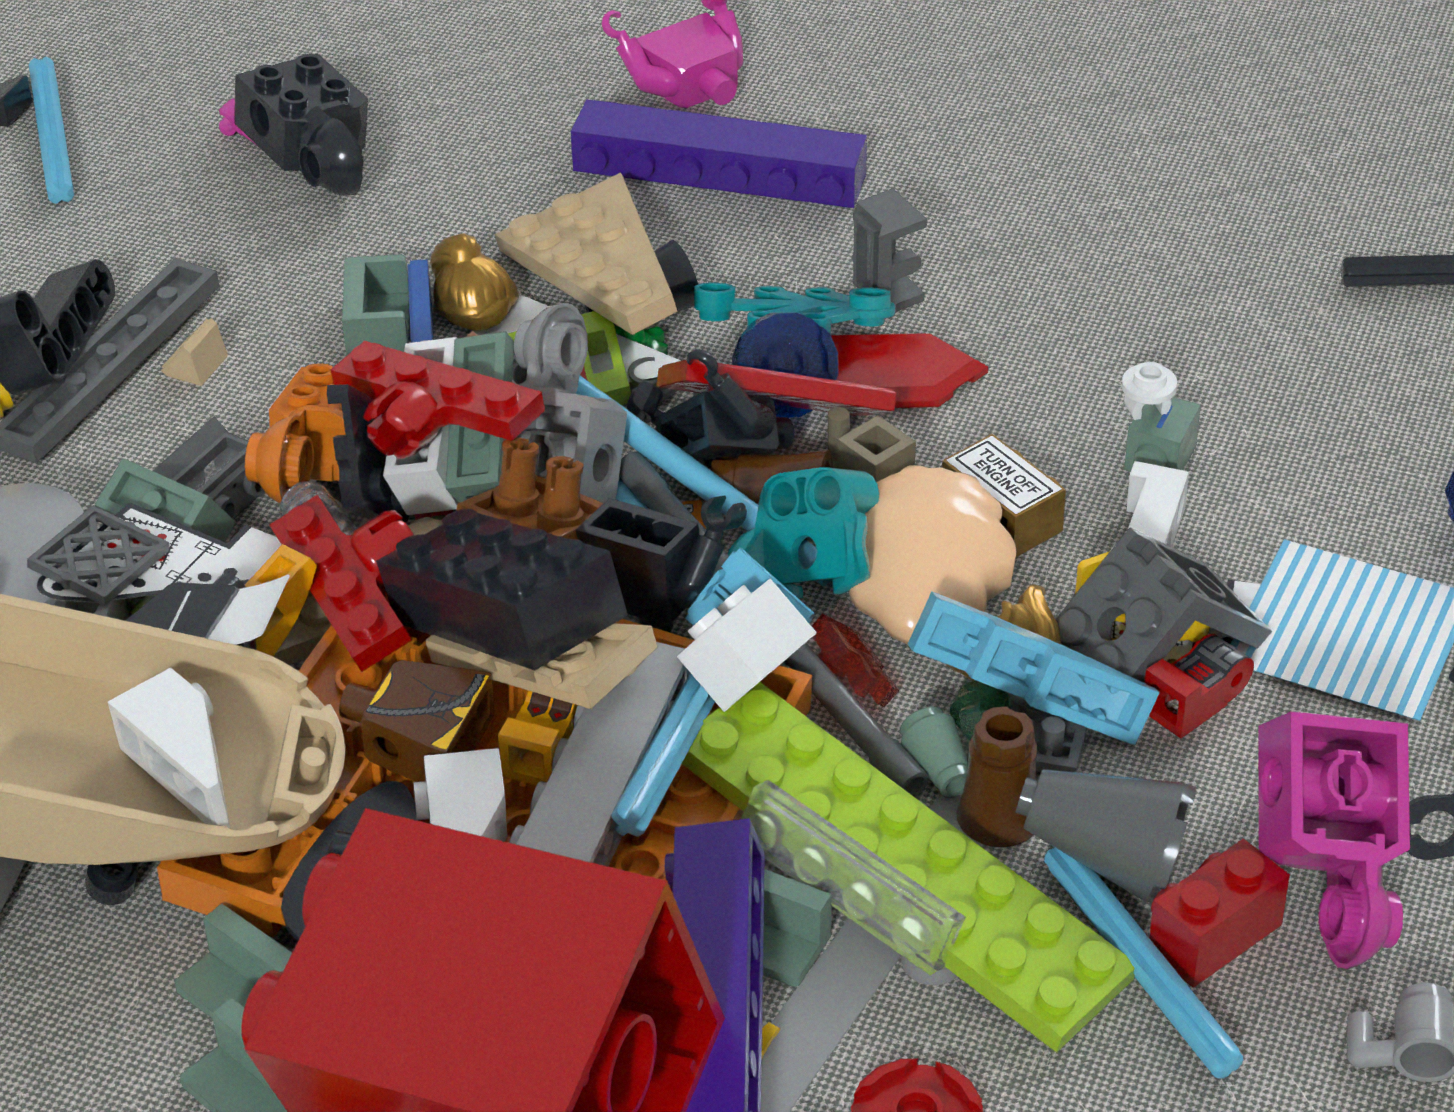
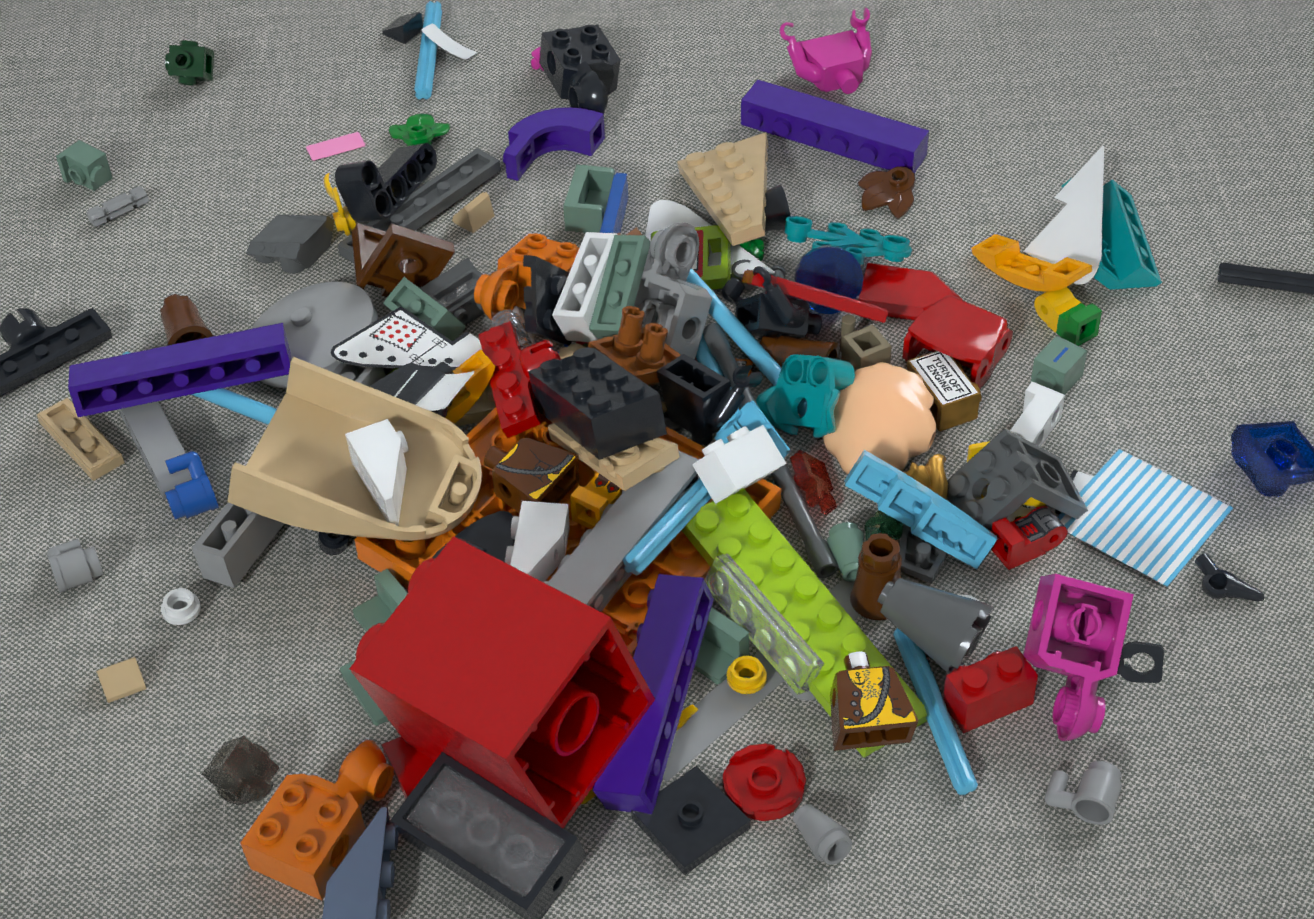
camera: 15 degrees right, 5 degrees up
dark grey window [27,505,169,606] -> none
red plate [330,341,545,459] -> none
pearl gold hair [430,233,519,331] -> none
dark grey window [852,188,927,312] -> none
white plate [1122,362,1177,420] -> none
none -> reddish brown bracket [352,223,455,297]
none -> green plate [388,113,450,146]
none -> white sticker [421,23,477,59]
none -> dark purple arch [503,107,605,181]
none -> yellow plate [727,655,767,694]
none -> torso [830,652,918,751]
none -> reddish brown plate [858,167,916,219]
none -> red piece [902,296,1013,389]
none -> light orange slope [971,234,1092,292]
none -> white sticker [1023,146,1104,285]
none -> leg [1034,287,1102,346]
none -> teal slope [1061,178,1162,290]

